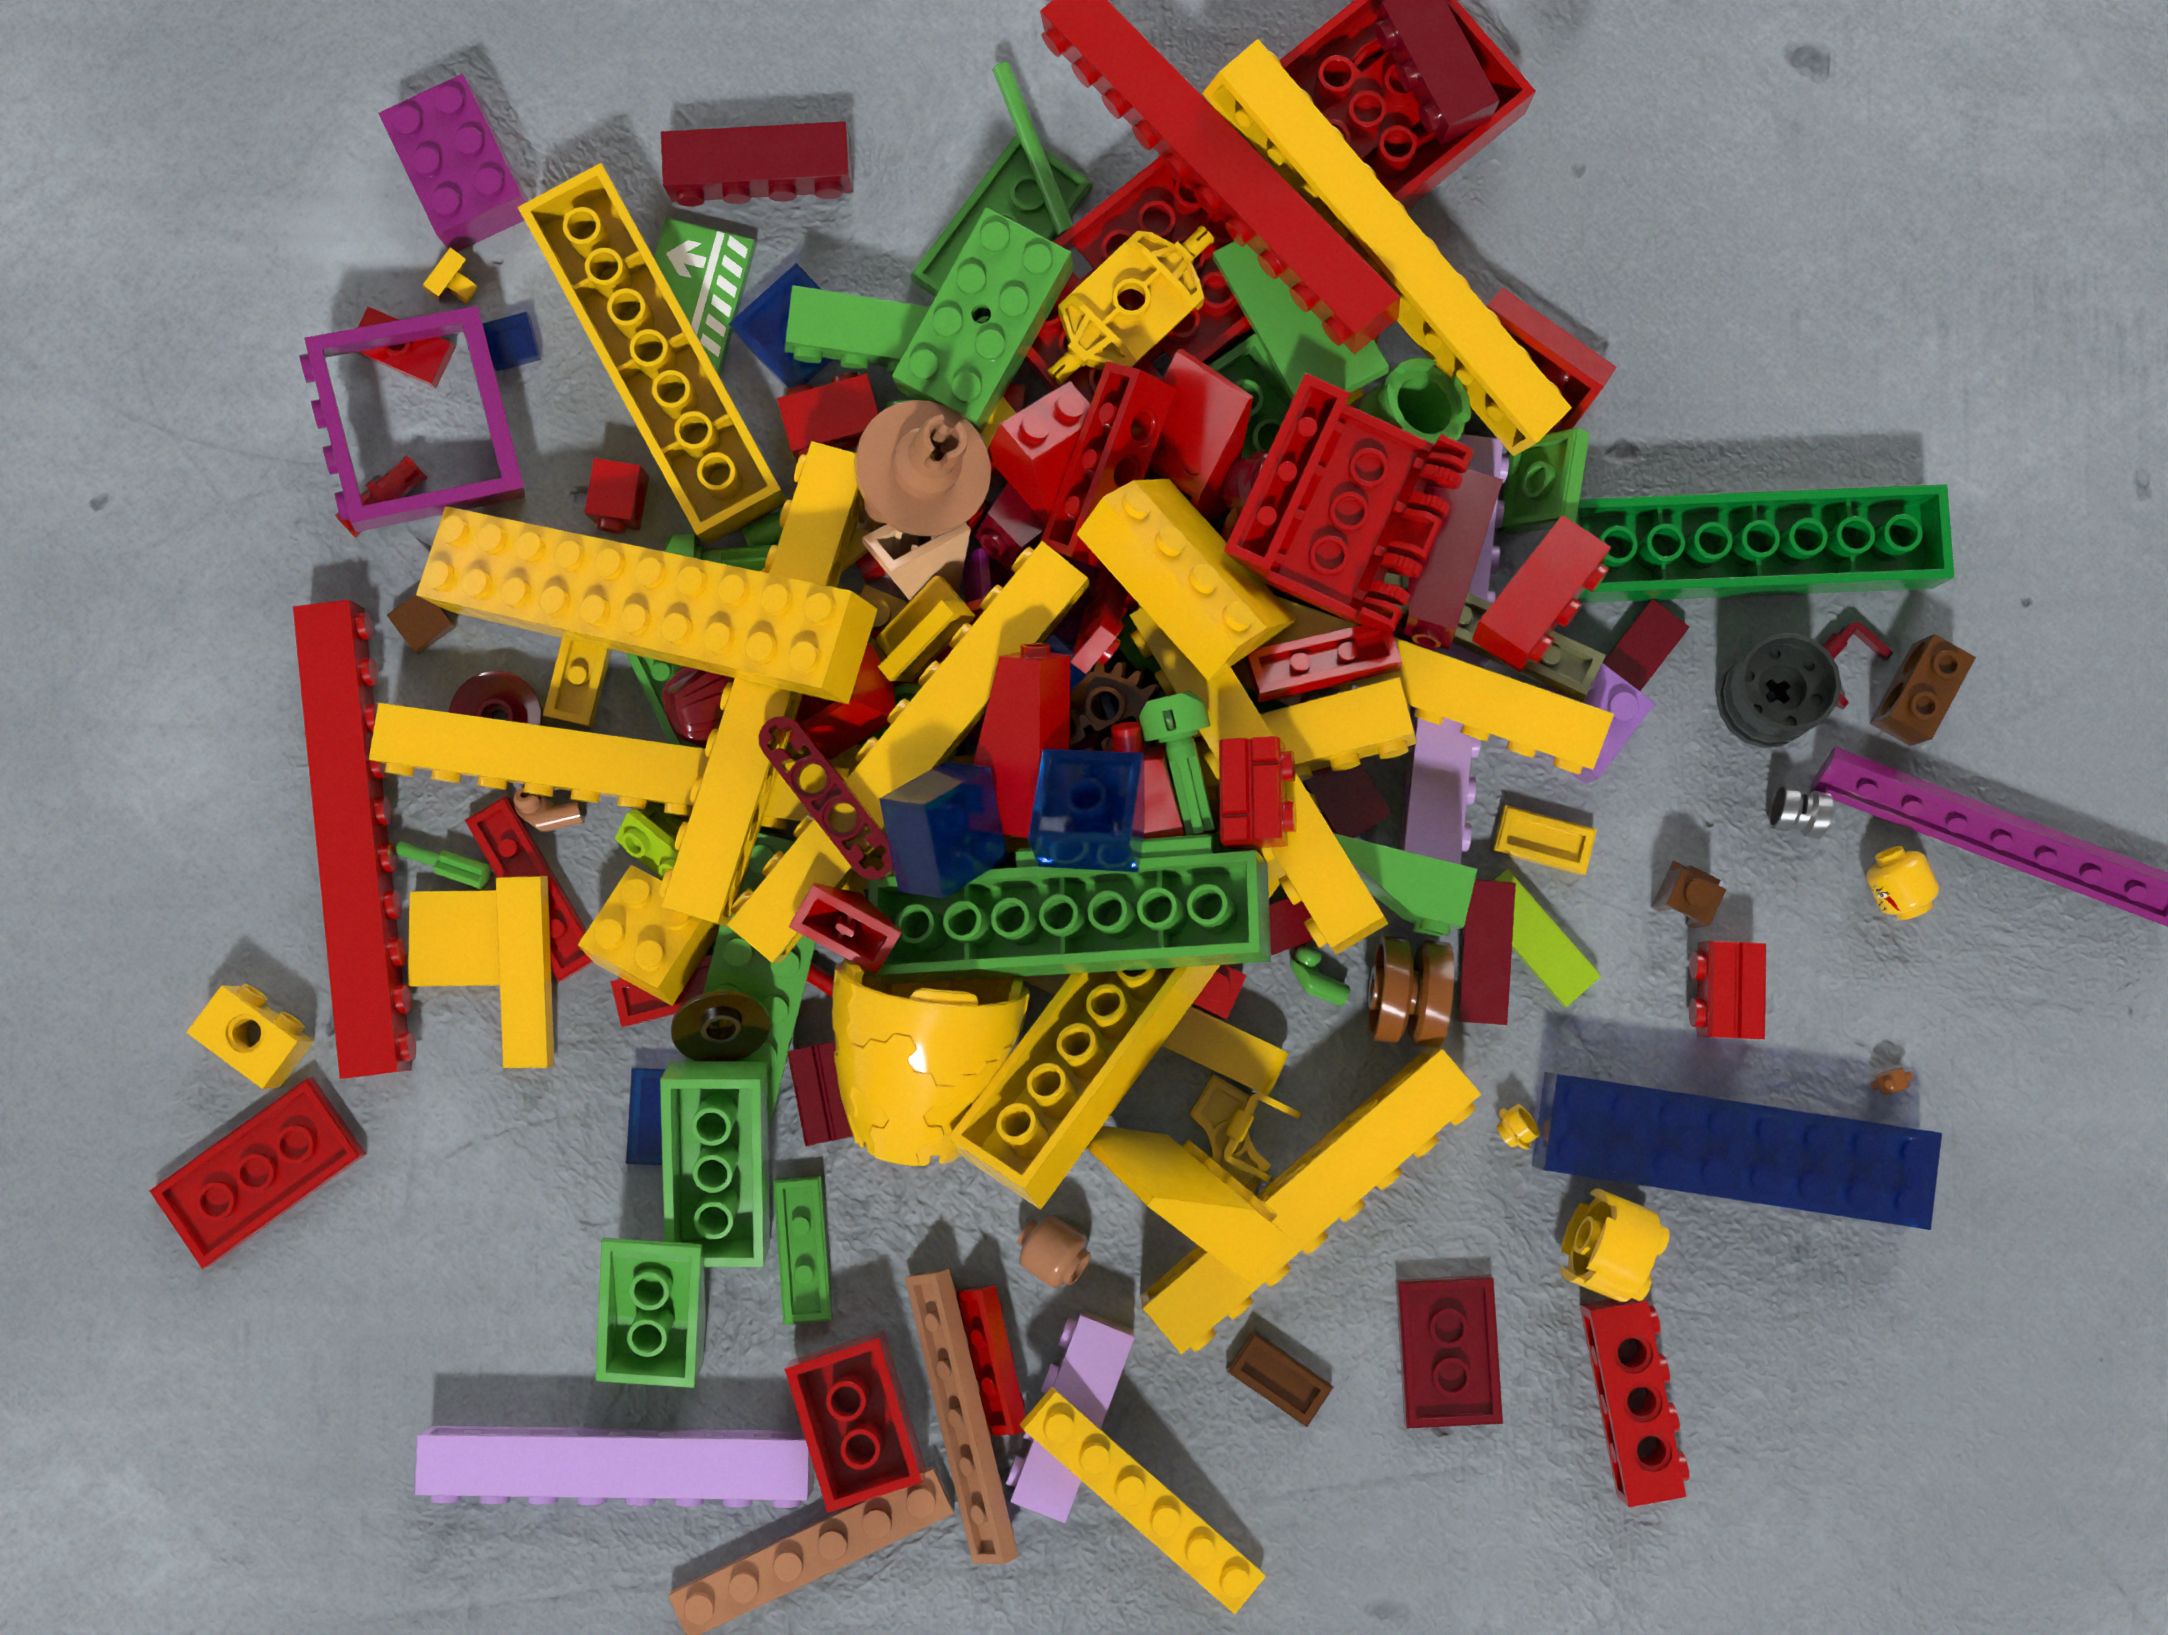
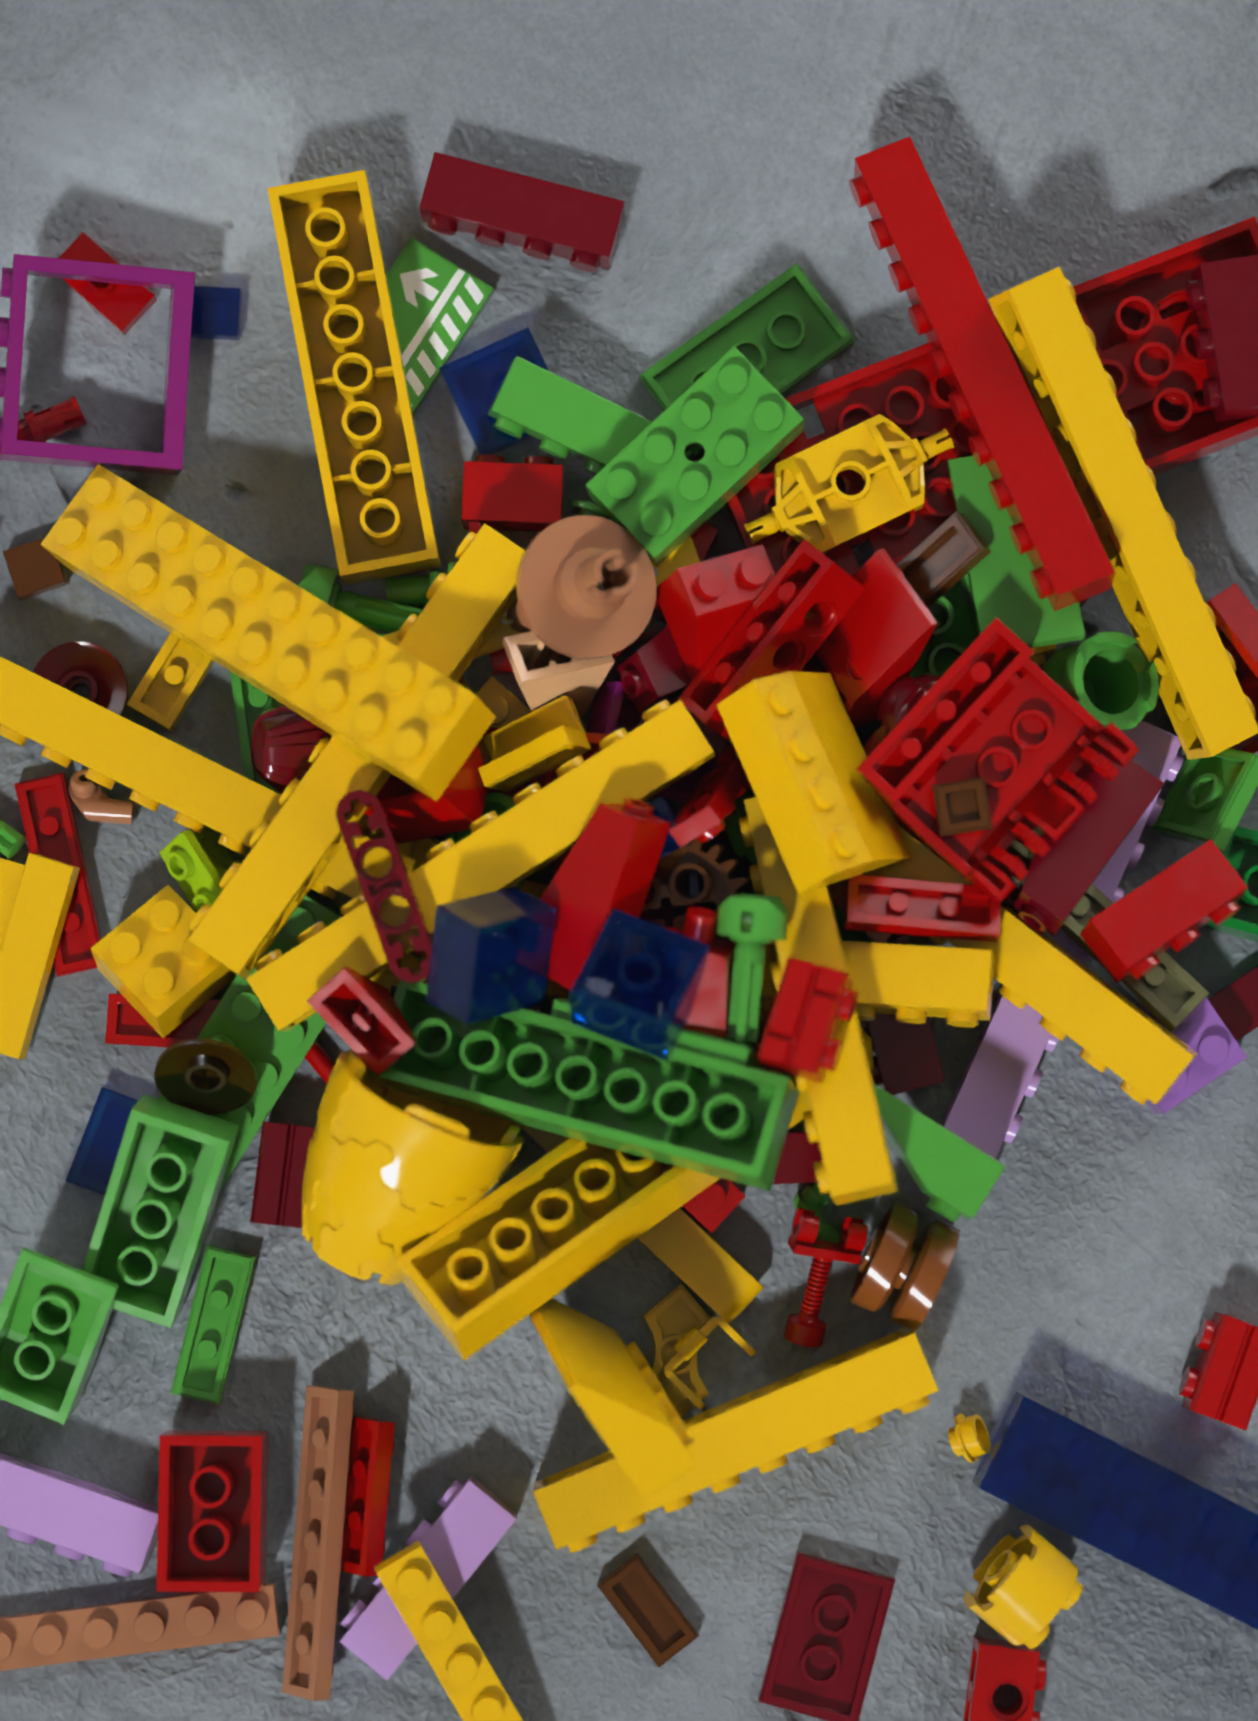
camera: 15 degrees right, 0 degrees up
magenta brick [378,73,528,252] -> none
yellow tile [423,247,478,304] -> none
red brick [584,458,650,534] -> none
bright green bar [992,62,1073,237] -> none
nougat head [1017,1215,1091,1288] -> none
dark red tile [1459,879,1516,1025] -> none
yellow tile [1491,805,1597,876] -> none
lime tile [1493,869,1602,1007] -> none
reddish brown window [1651,860,1727,928] -> none
none -> red bar [783,1208,868,1347]
none -> reddish brown tile [896,511,991,608]
none -> reddish brown tile [931,777,992,837]

